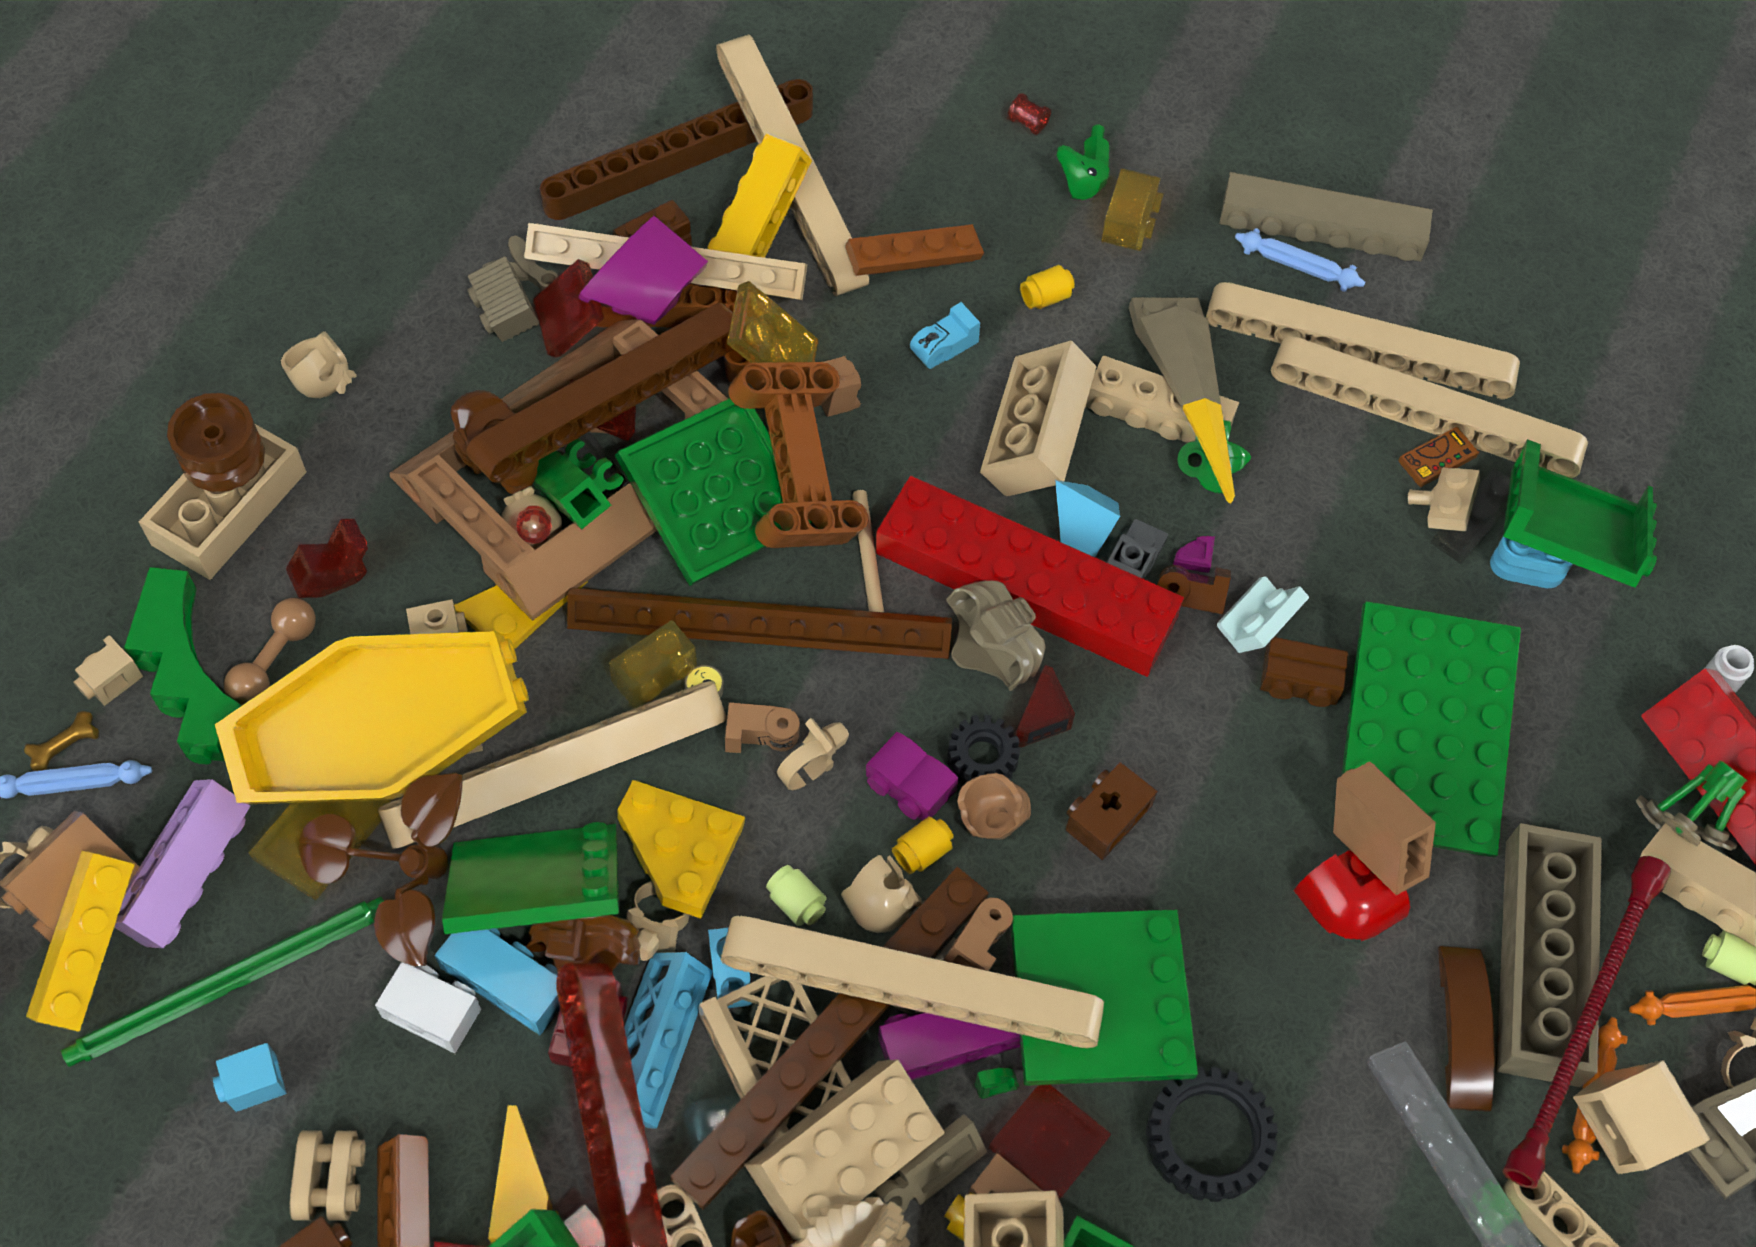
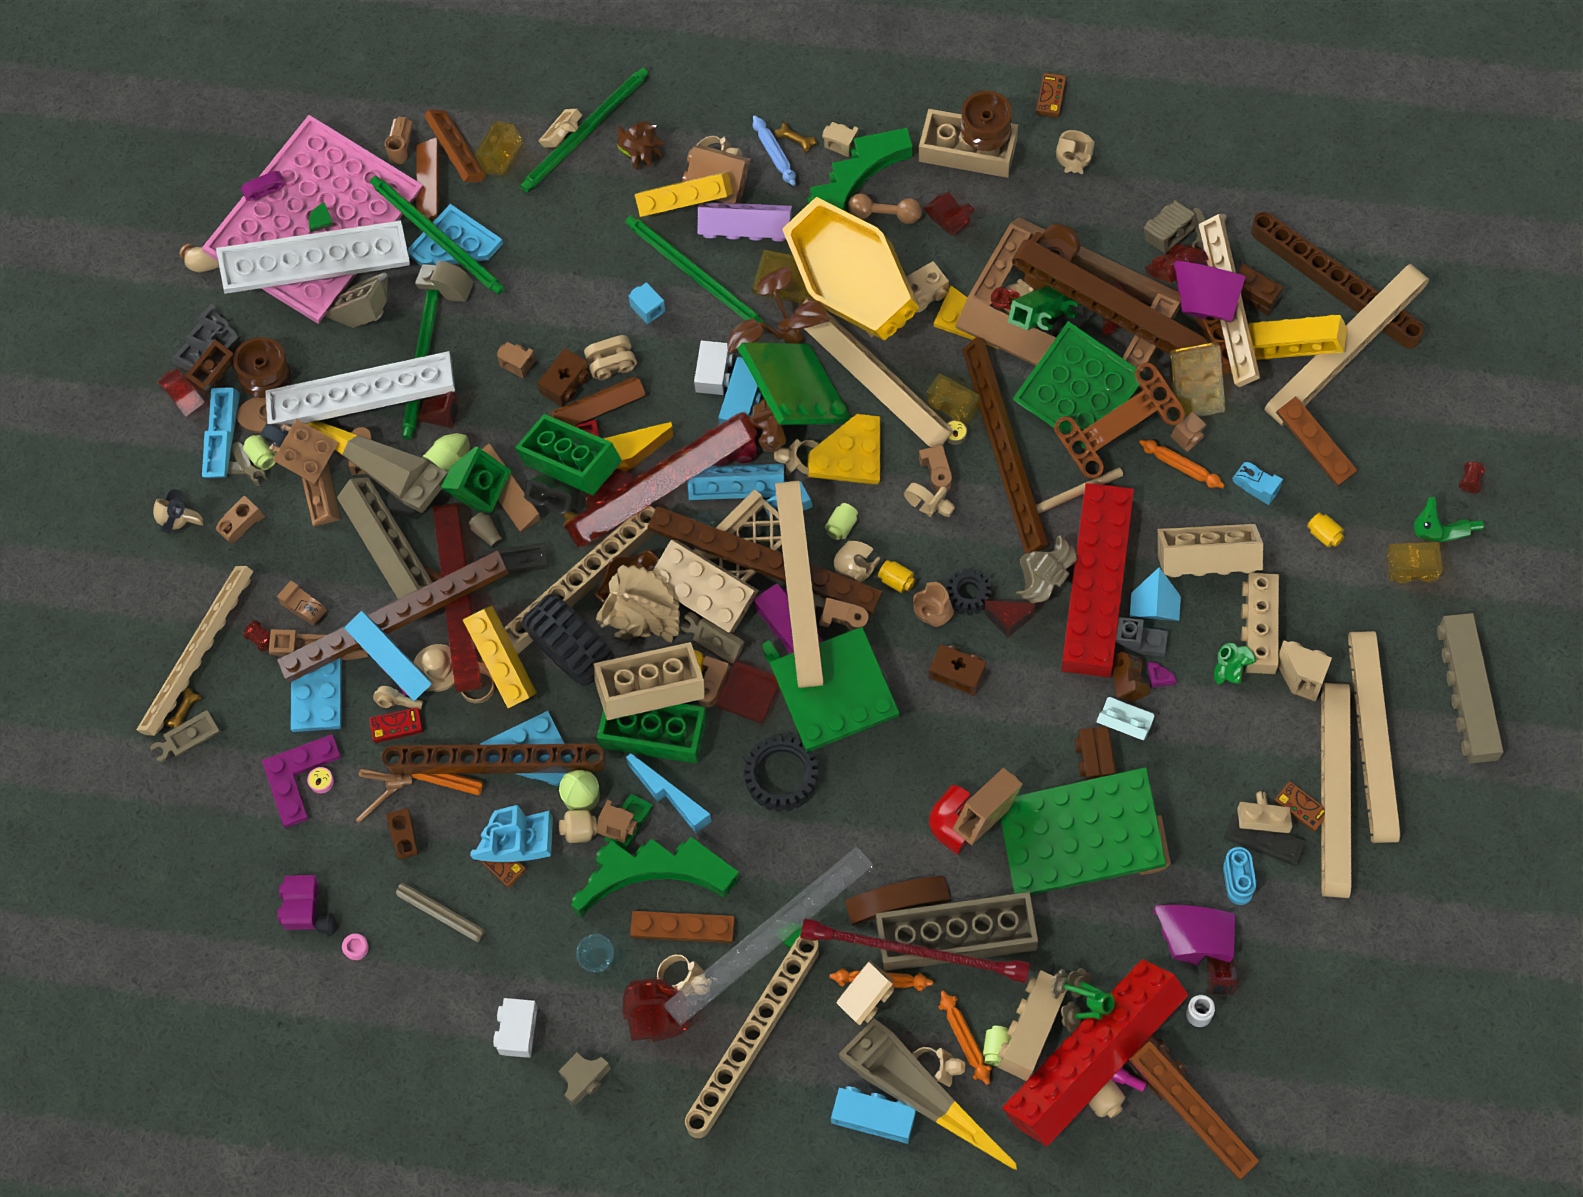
camera: 80 degrees right, 5 degrees up
magenta brick [866,732,958,821] -> none
dark tan plate [1128,298,1235,504] -> none
light blue wheel [1235,228,1365,292] -> none
green panel [1503,439,1657,588] -> none
none -> dark orange tile [1036,73,1066,118]
none -> orange wheel [1139,440,1225,488]
none -> magenta slope [1153,905,1235,965]
none -> clear red slope [1206,956,1238,994]
none -> tan slope [1278,641,1332,702]

